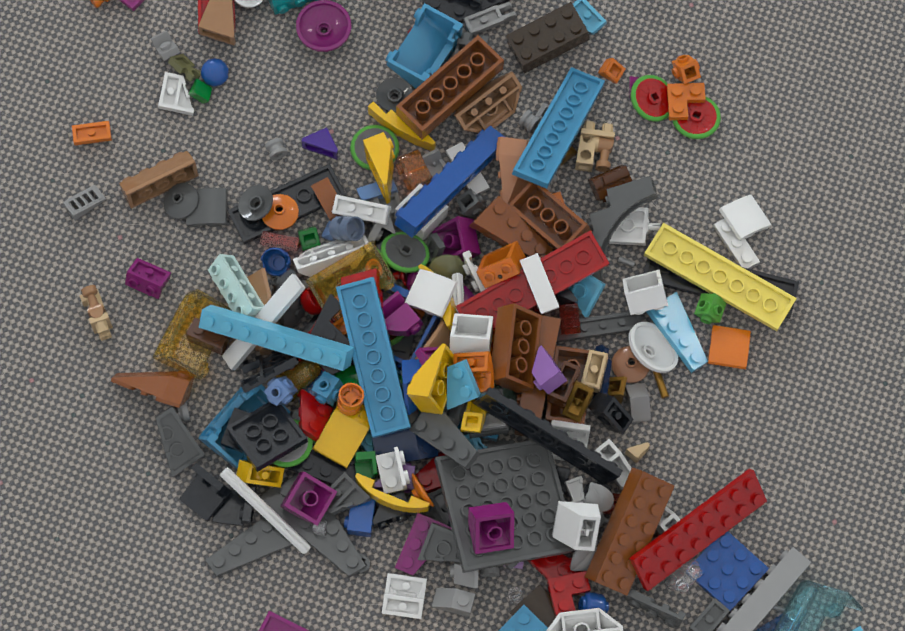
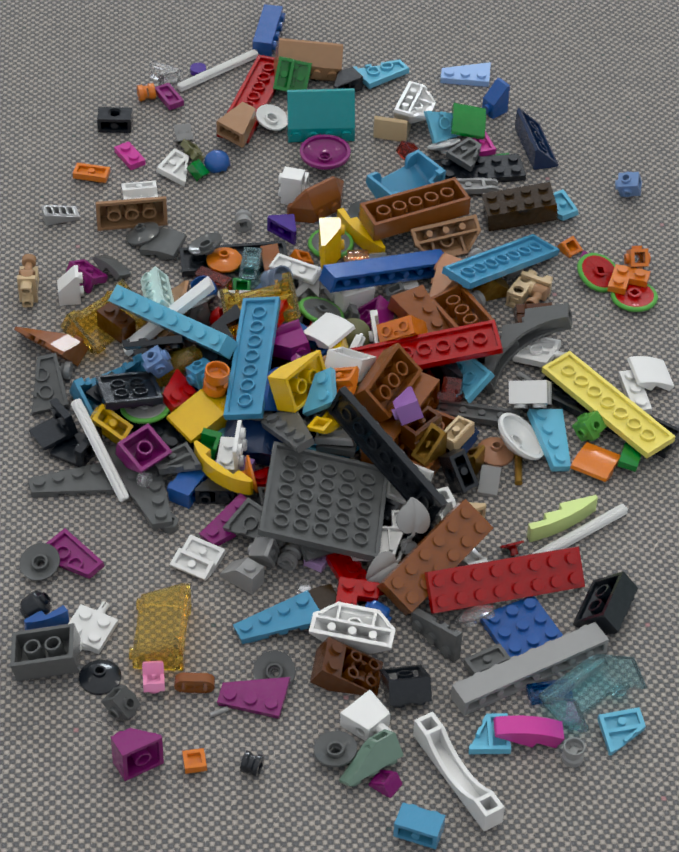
camera: 20 degrees right, 25 degrees down
magenta slope [468,502,514,554] -> none
white tile [520,253,559,315] -> none
white slope [552,501,601,551] -> none
none -> white slope [57,265,84,306]
none -> dark grey slope [92,255,132,280]
none -> black brick [97,107,133,133]
none -> dark pink plate [114,141,146,170]
none -> white slope [121,181,158,200]
none -> clear light blue slope [238,247,262,281]
none -> white brick [278,166,309,205]
none -> dark orange wedge [287,176,344,223]
none -> orange slope [289,249,314,265]
none -> red plant [500,540,524,556]
none -> yellowish green slope [527,495,598,542]
none -> white axle [532,504,628,554]
none -> black slope [573,571,638,635]
none -> green slope [617,442,642,472]

